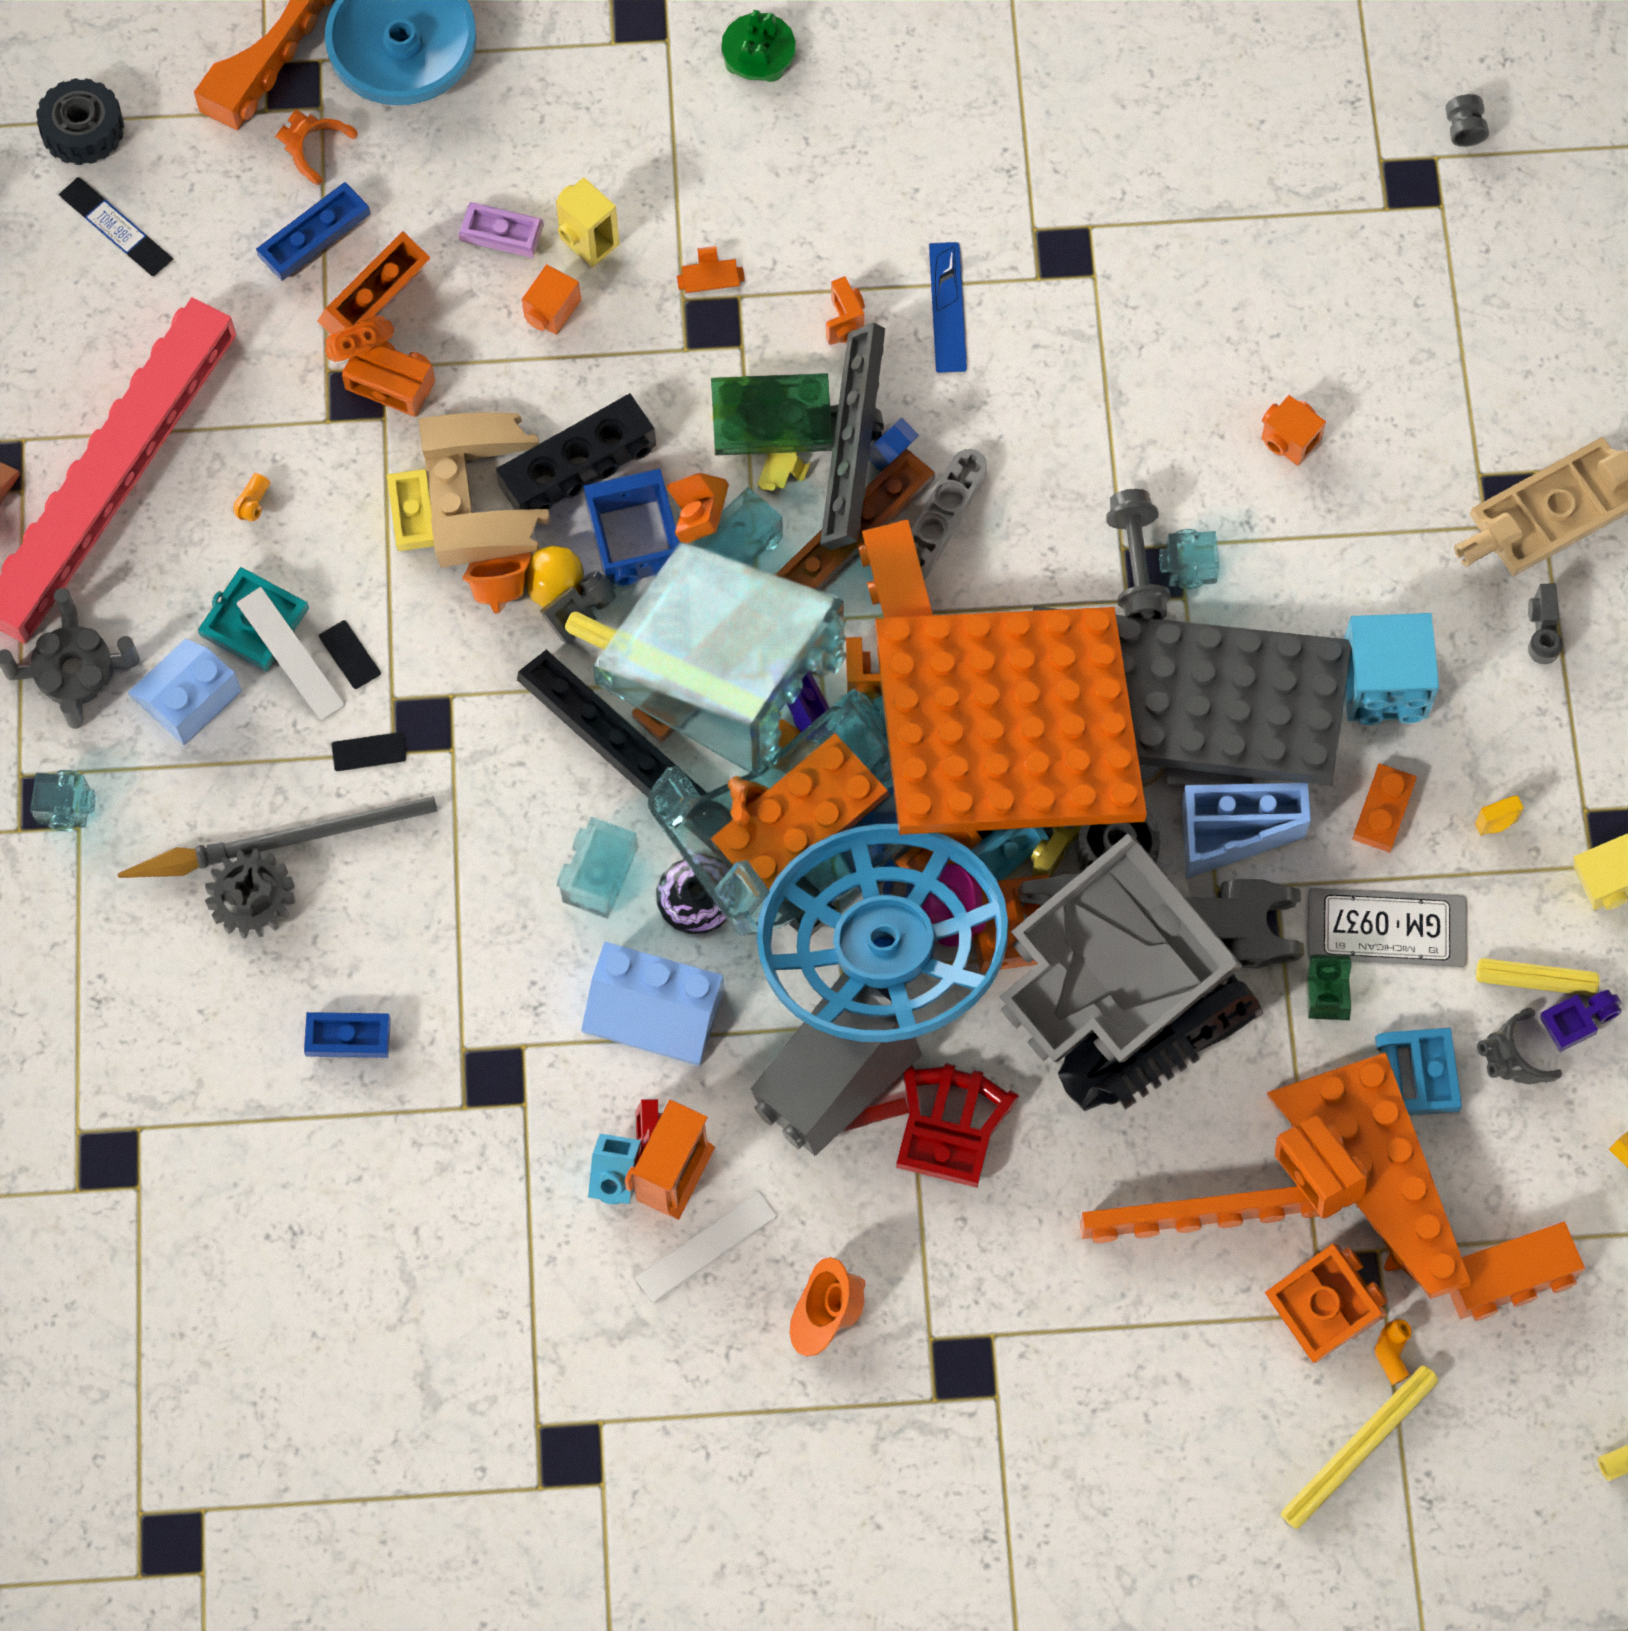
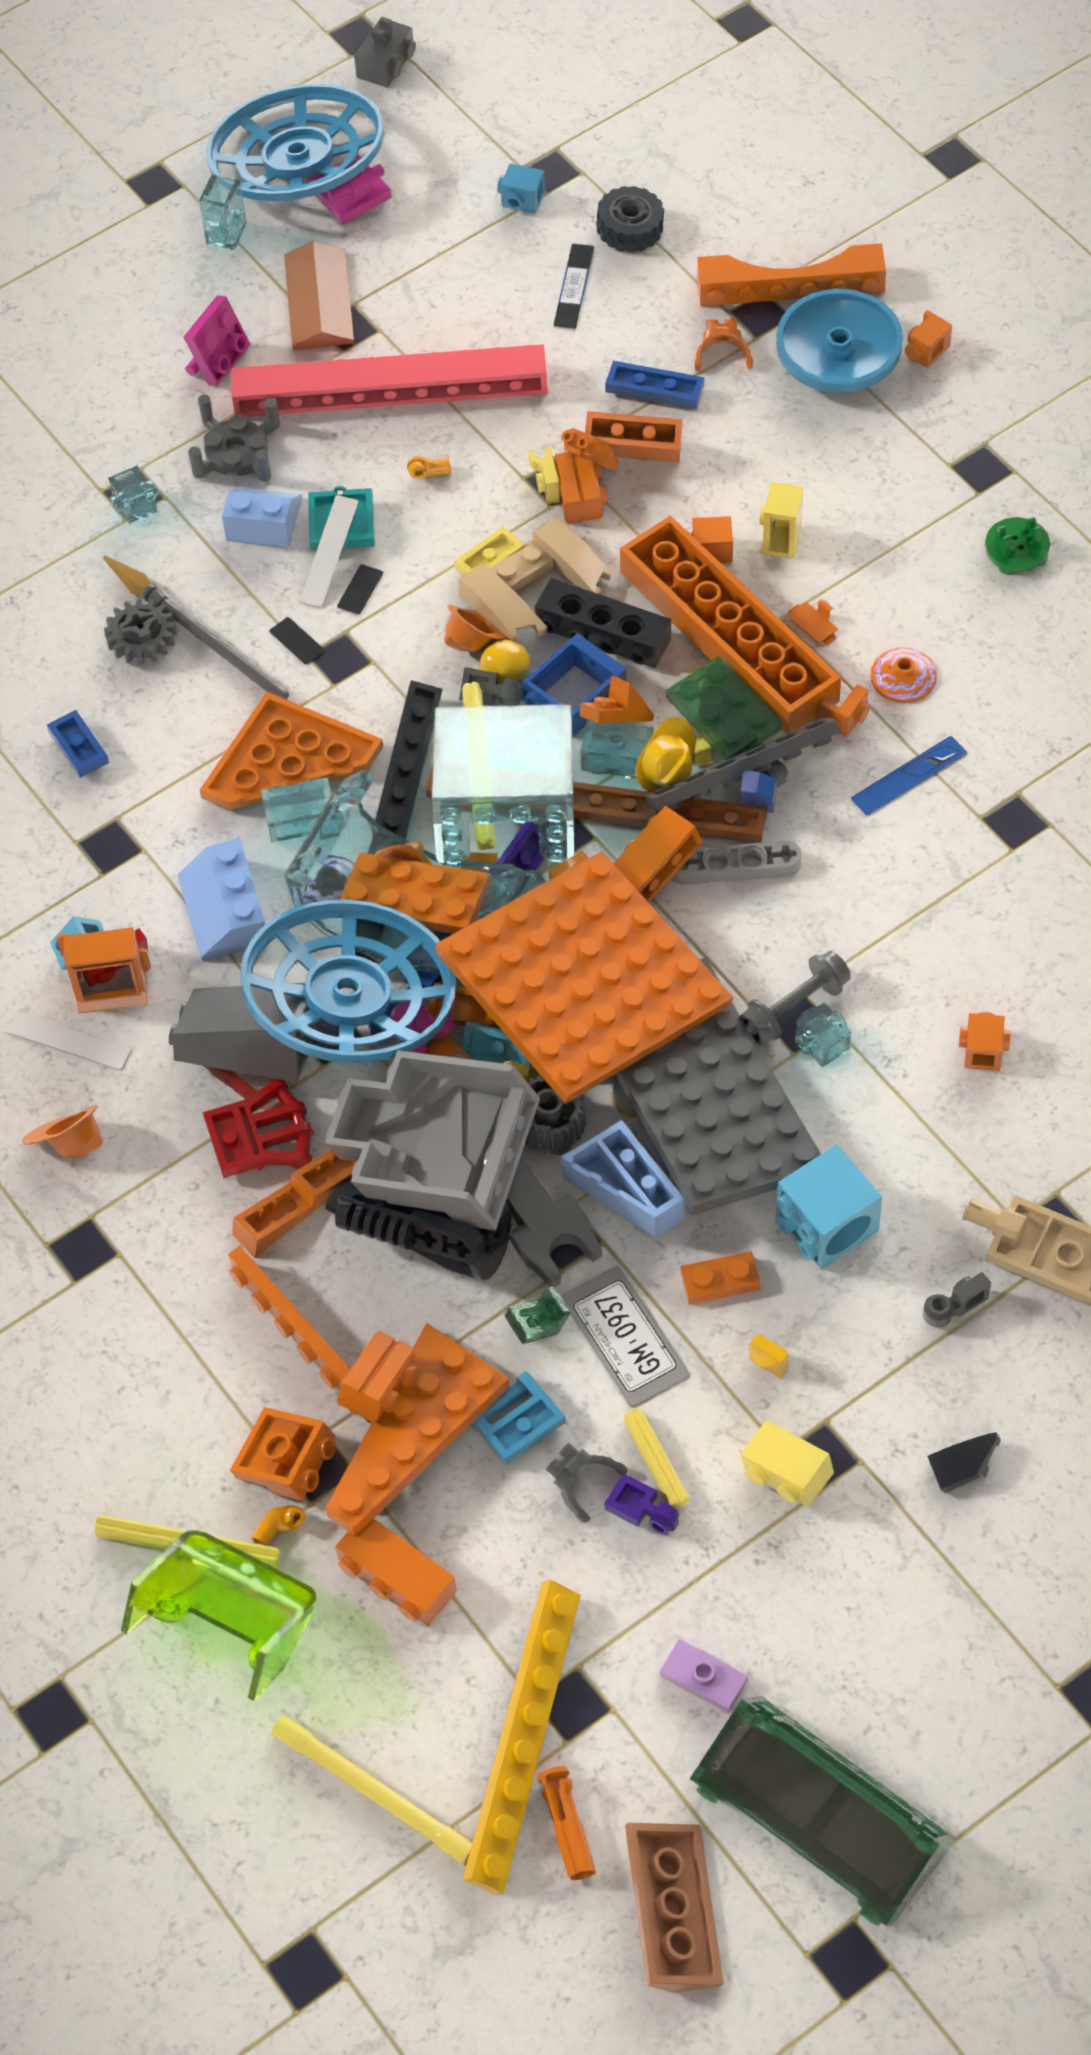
camera: 60 degrees right, 10 degrees down
lavender plate [459,202,544,258] -> none
none -> clear neon green windscreen [121,1530,316,1701]
none -> orange plate [199,692,384,810]
none -> orange slope [232,1150,357,1258]
none -> light yellow plate [528,447,560,505]
none -> orange brick [620,515,841,734]
none -> yellow piece [635,717,696,792]
none -> dish [871,648,937,703]

